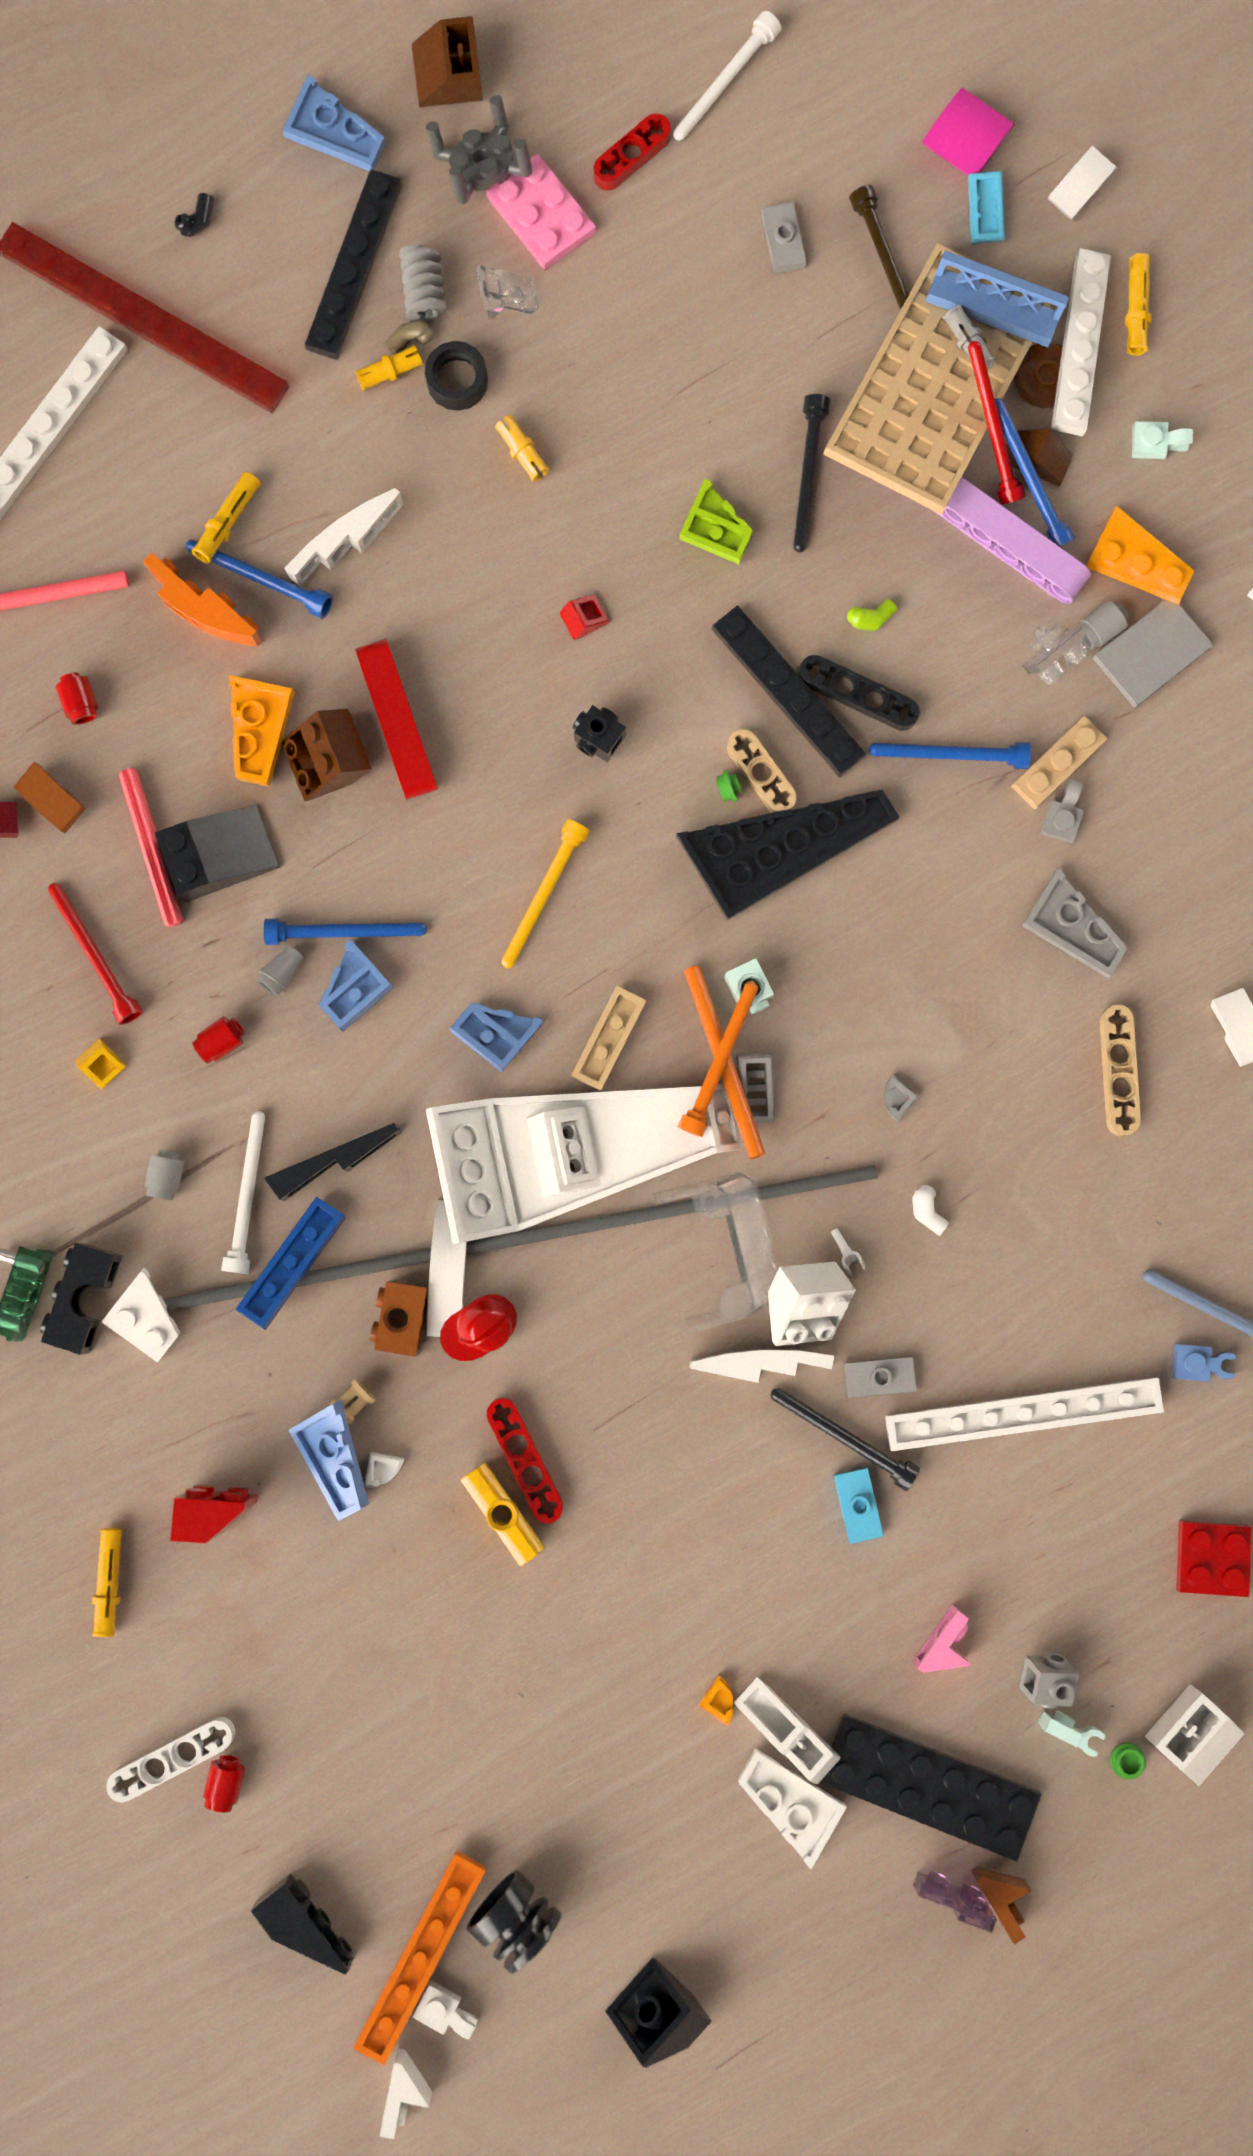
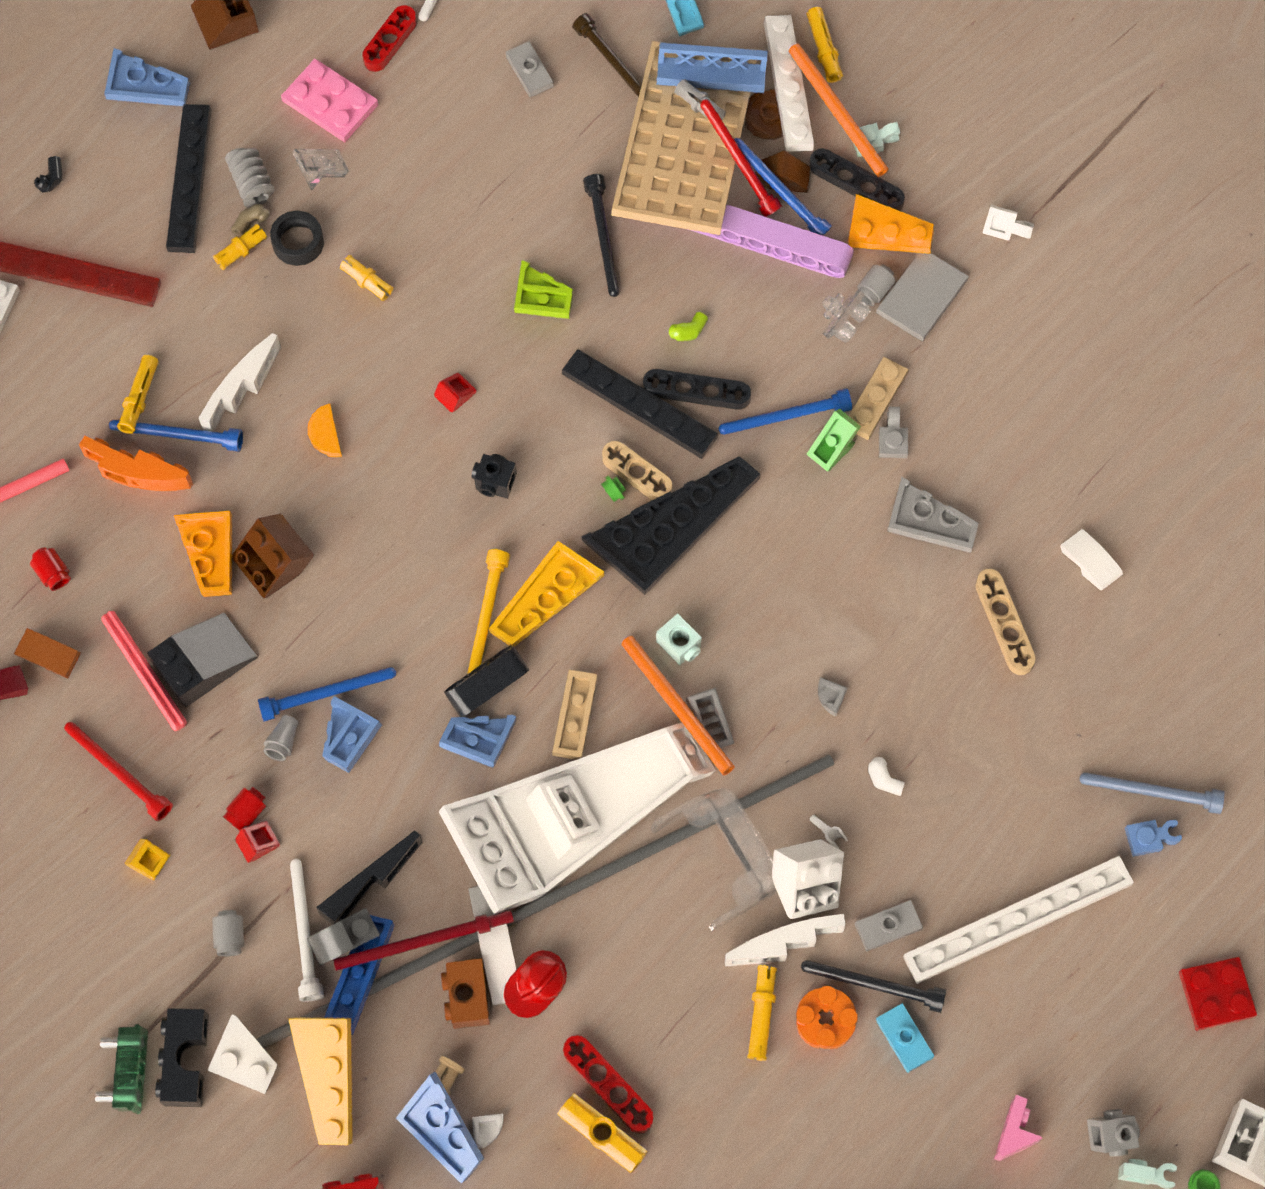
camera: 15 degrees left, 15 degrees down
red beam [355,638,438,800] -> none
dark grey plate [426,95,532,204] -> none
orange piece [677,981,758,1138] -> none
none -> red slope [235,820,280,863]
none -> yellow wing [288,1017,353,1145]
none -> dark grey brick [307,908,379,965]
none -> light orange tile [308,403,342,457]
none -> dark red bar [333,910,514,971]
none -> black beam [444,645,529,717]
none -> yellow wing [489,541,605,647]
none -> yellow pin [747,965,777,1061]
none -> orange piece [788,43,889,177]
none -> orange plate [796,986,858,1049]
none -> slope [807,409,861,472]
none -> black beam [809,148,905,211]

